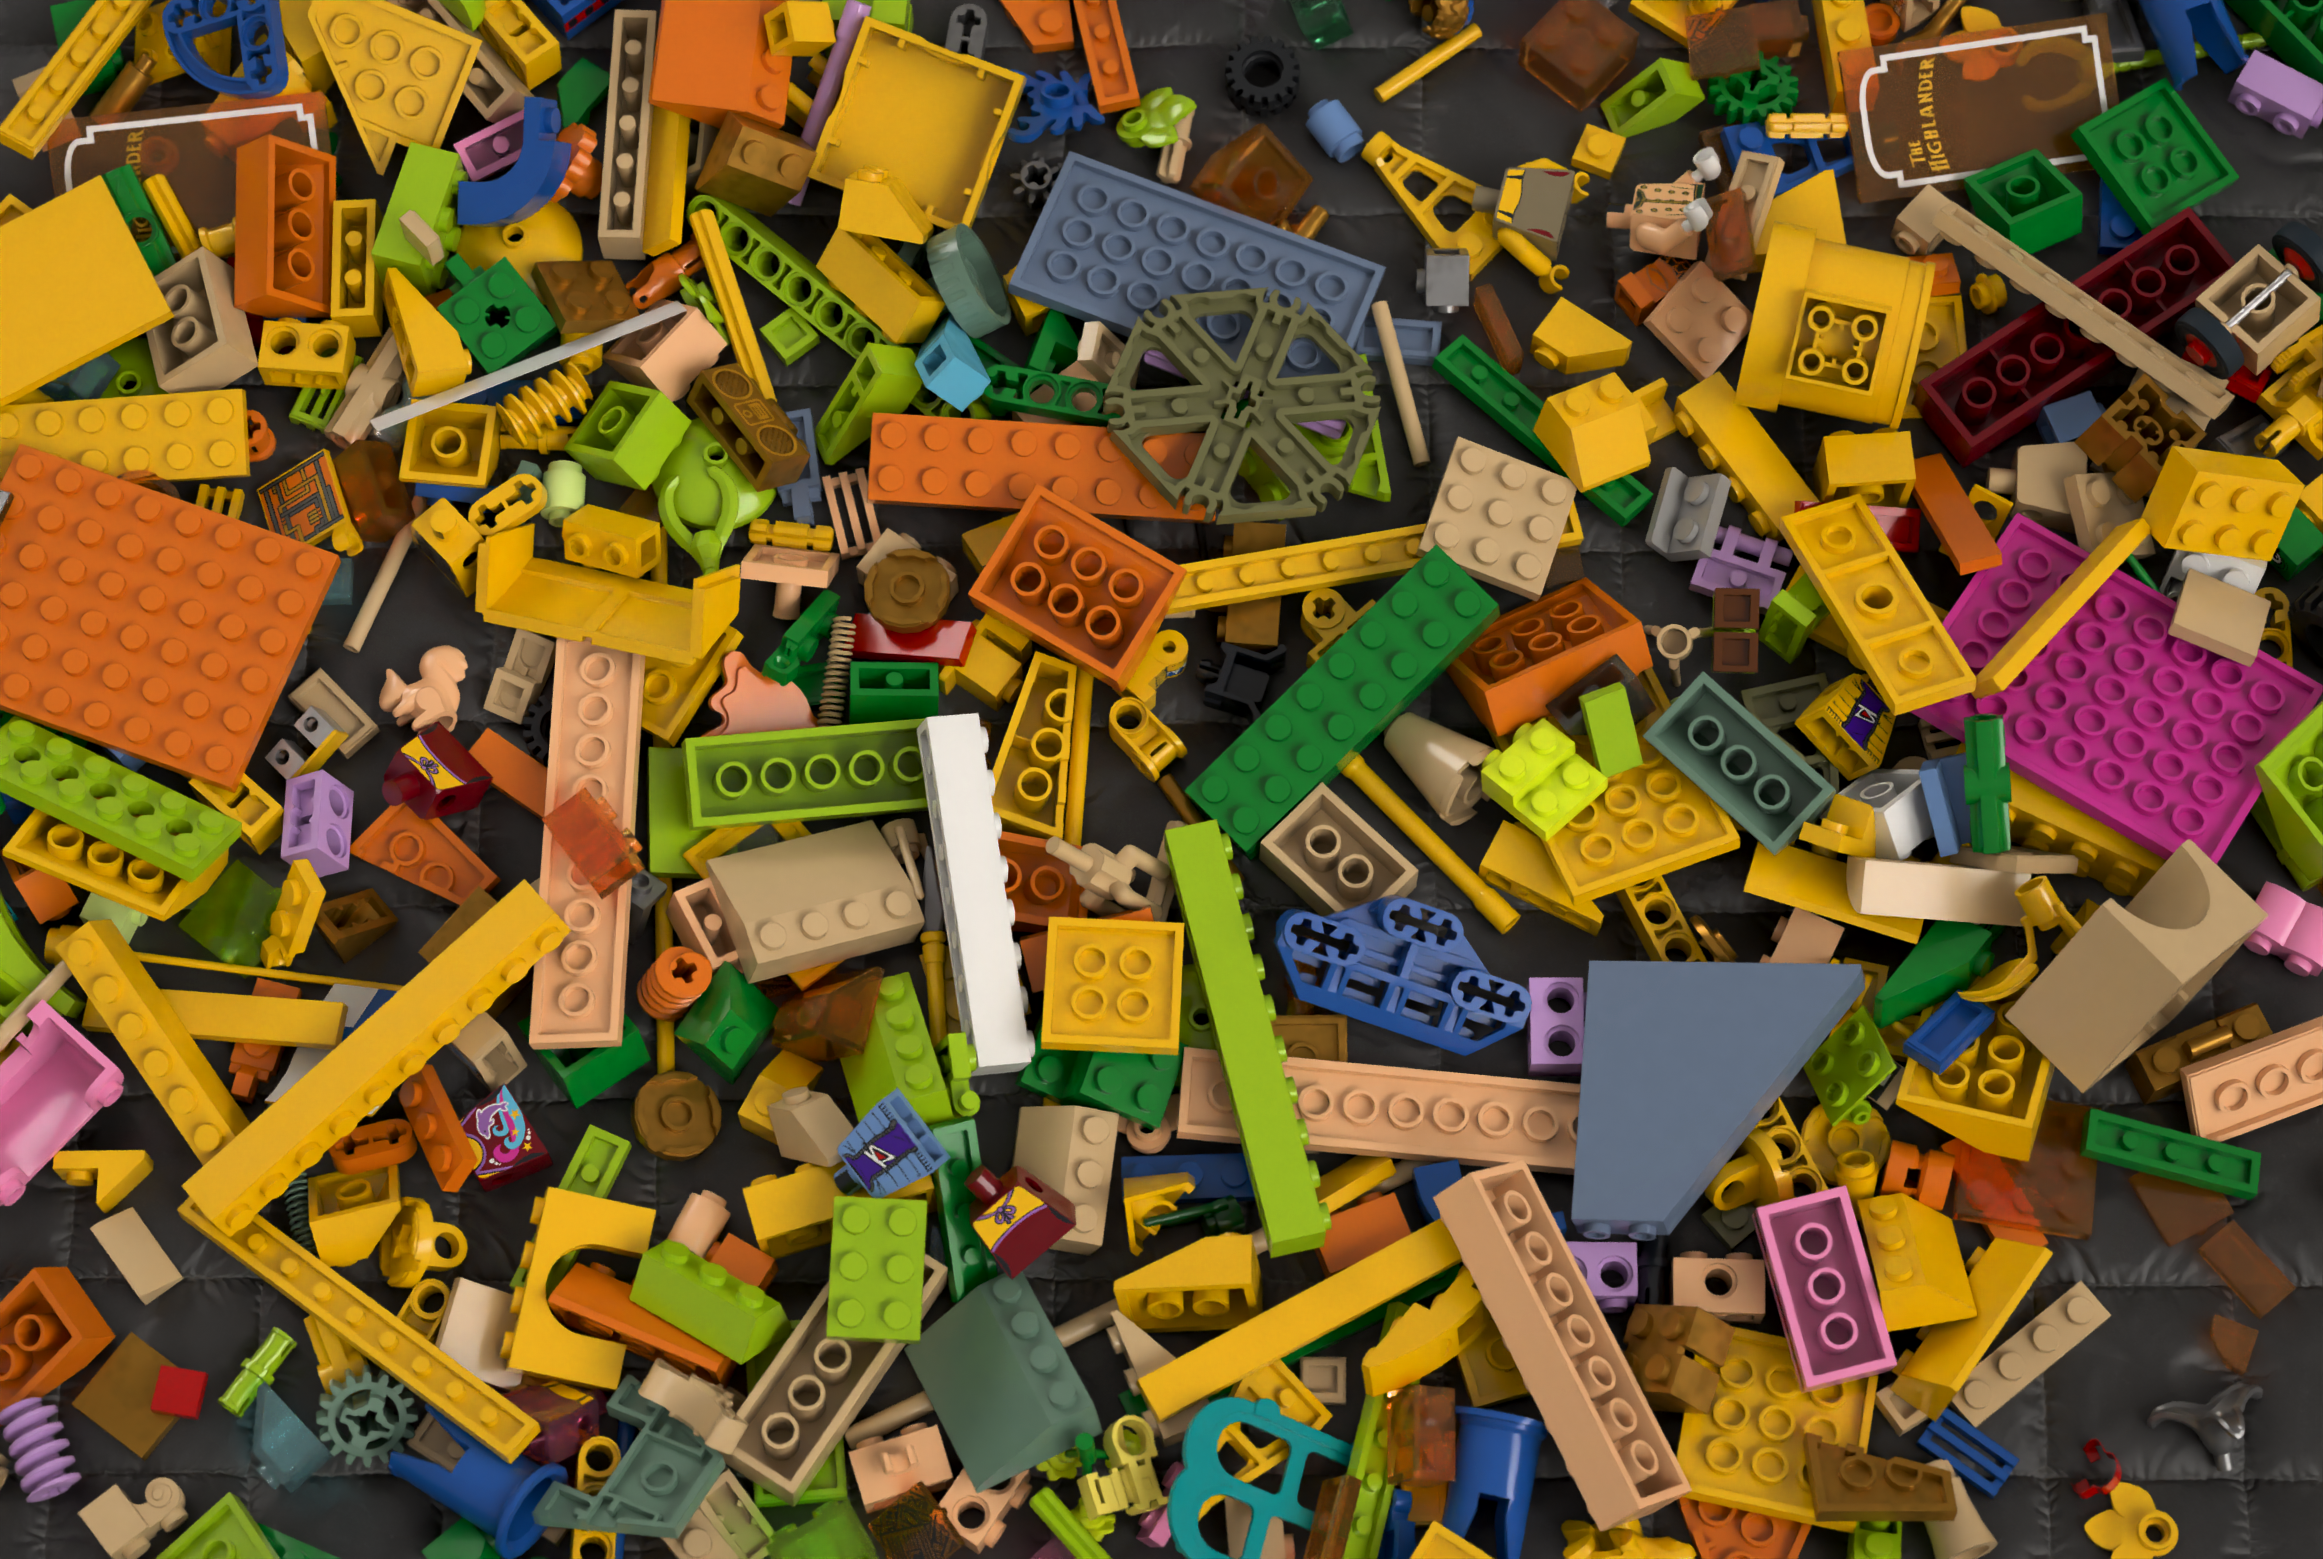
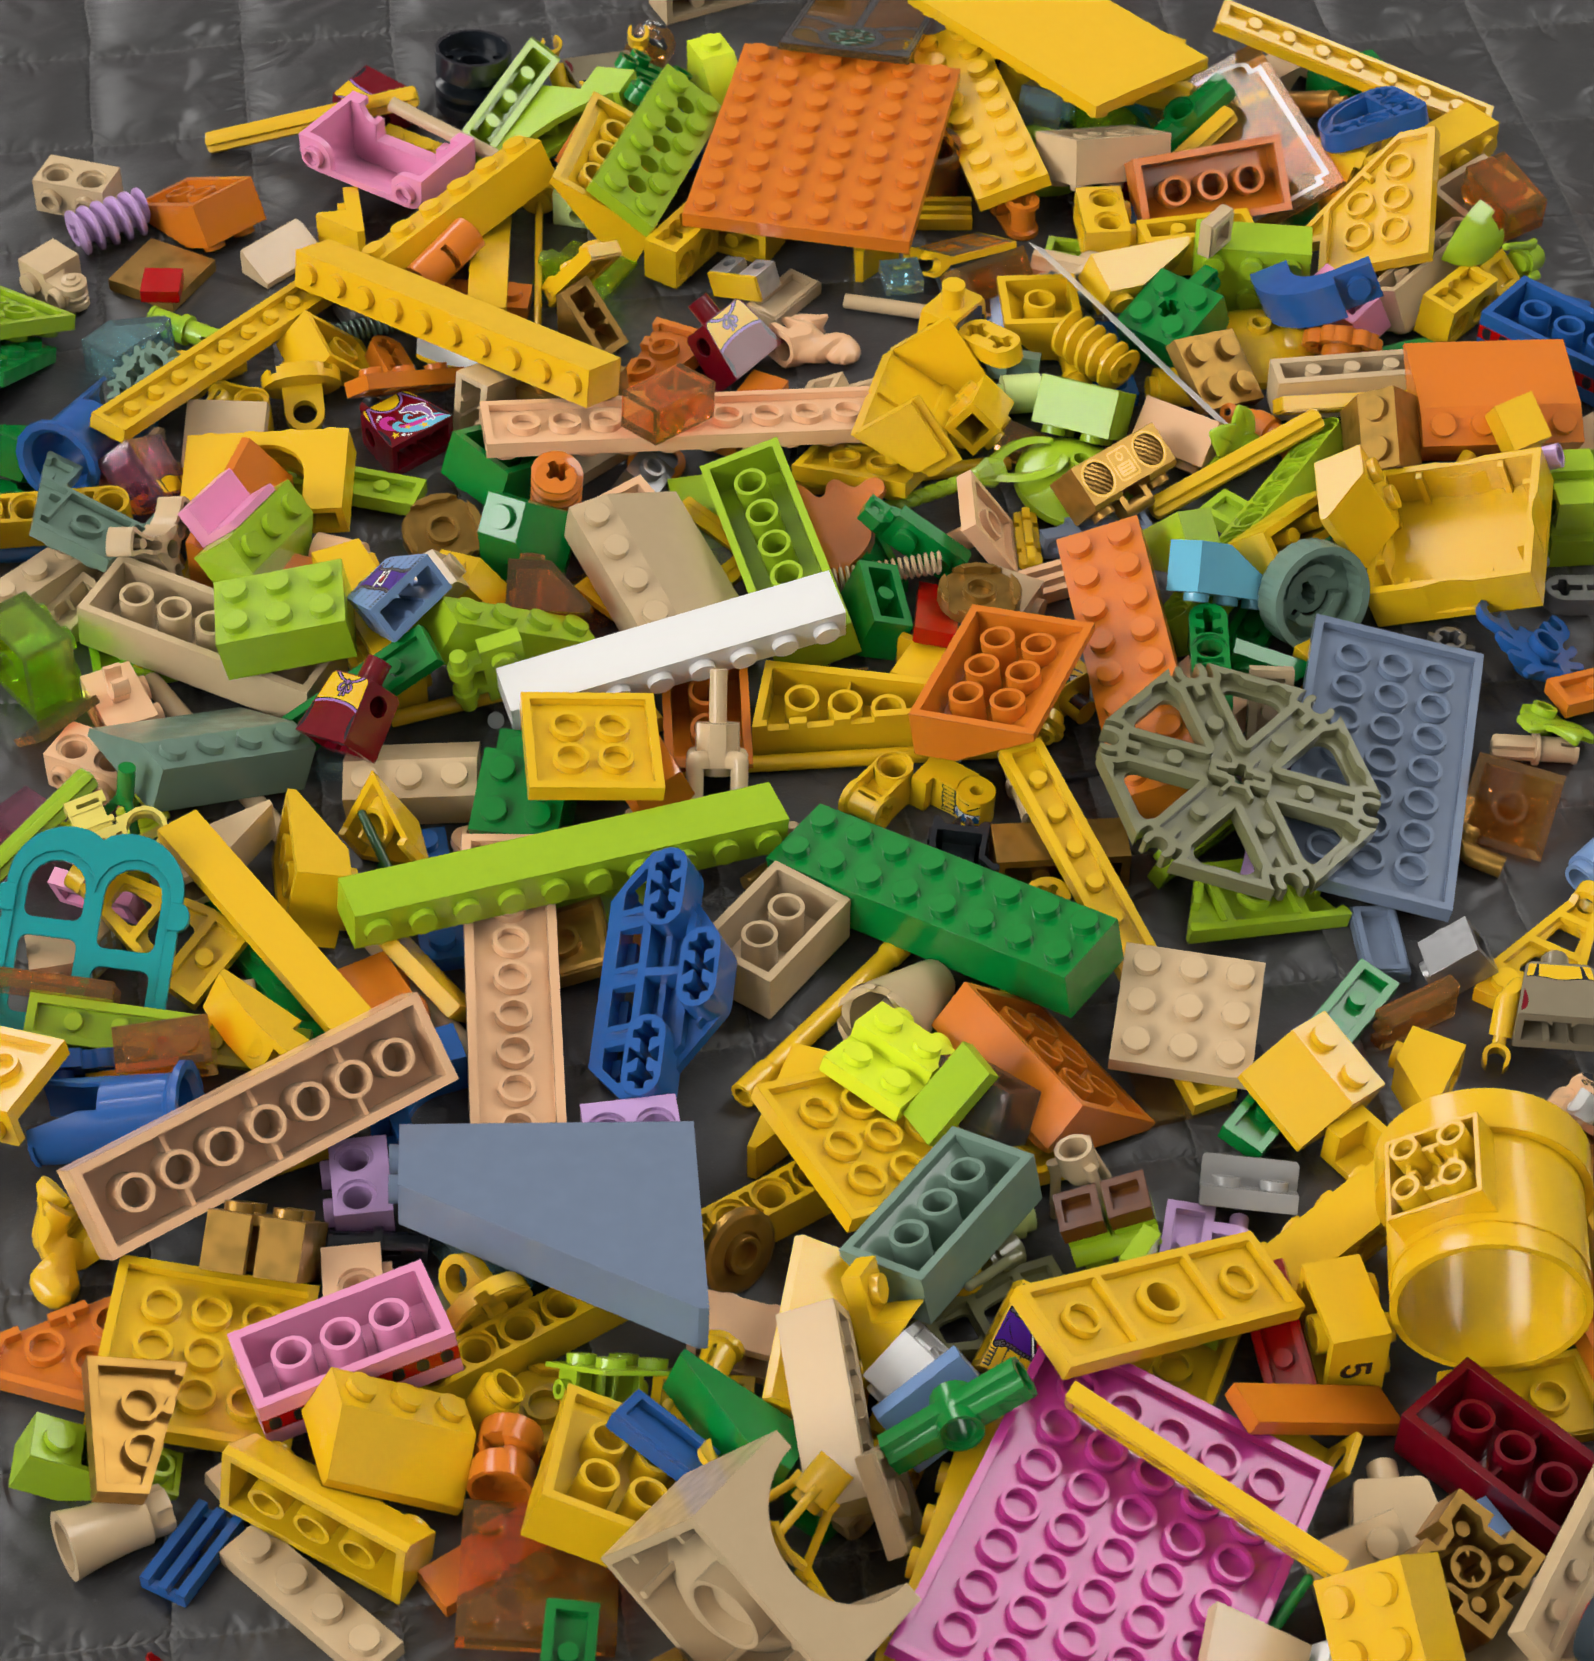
camera: 80 degrees right, 25 degrees down
lavender brick [280,769,354,878] -> none
tan piece [1371,301,1430,467] -> none
none -> bright pink panel [177,468,276,548]
none -> orange pin [405,218,485,285]

